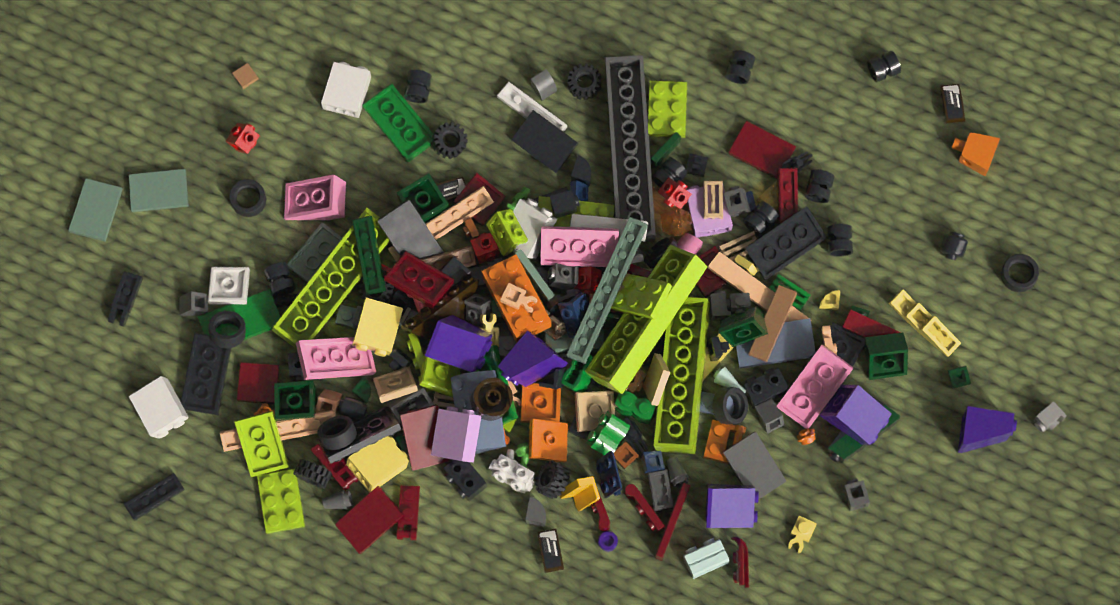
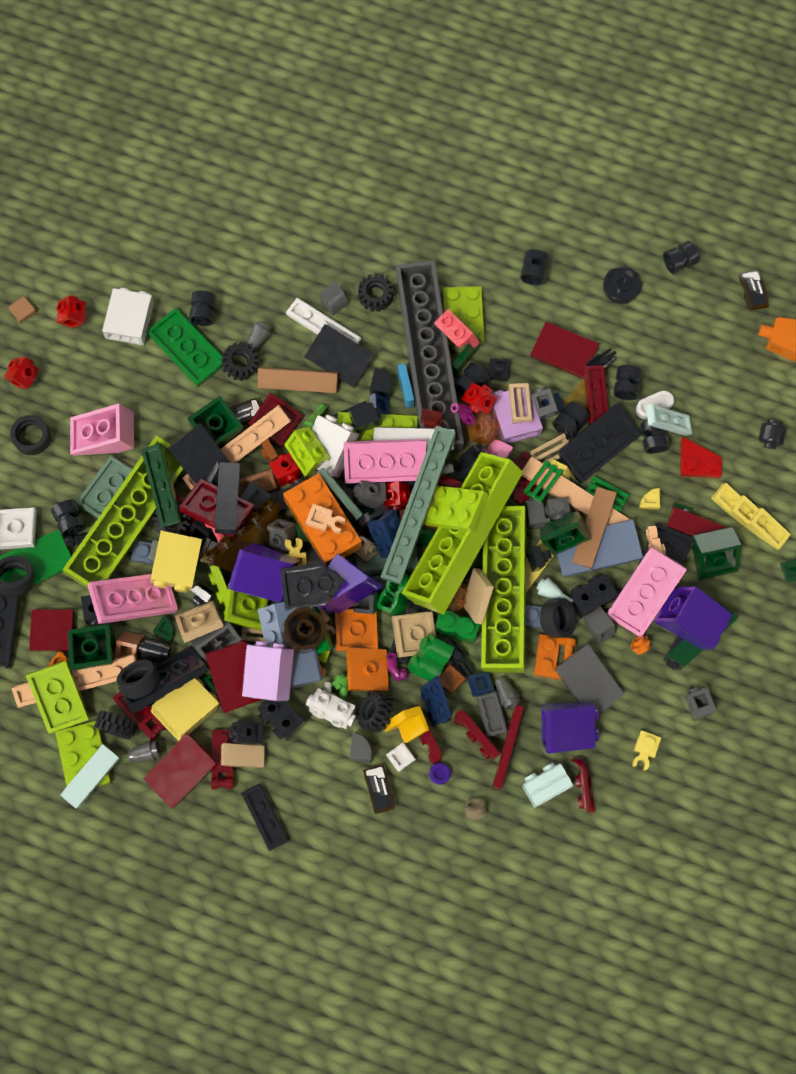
camera: 10 degrees left, 0 degrees up
none -> red brick [56,295,86,329]
none -> light aqua tile [60,744,120,809]
none -> black tile [215,462,240,534]
none -> tan tile [221,743,264,768]
none -> black brick [229,721,263,745]
none -> black tile [241,784,289,852]
none -> dark grey cone [245,321,271,351]
none -> medium nougat tile [257,367,338,393]
none -> black tile [280,563,345,611]
none -> magenta arm [386,653,407,682]
none -> white tile [386,743,416,772]
none -> dark azure tile [397,364,414,408]
none -> clear red plate [421,409,443,428]
none -> coral bracket [435,310,480,348]
none -> magenta arm [451,403,476,425]
none -> dark tan tile [464,798,486,820]
none -> green tile [524,460,563,504]
none -> black tile [603,266,642,304]
none -> white tile [636,391,674,419]
none -> light aqua tile [646,404,692,436]
none -> red wing [680,438,722,479]

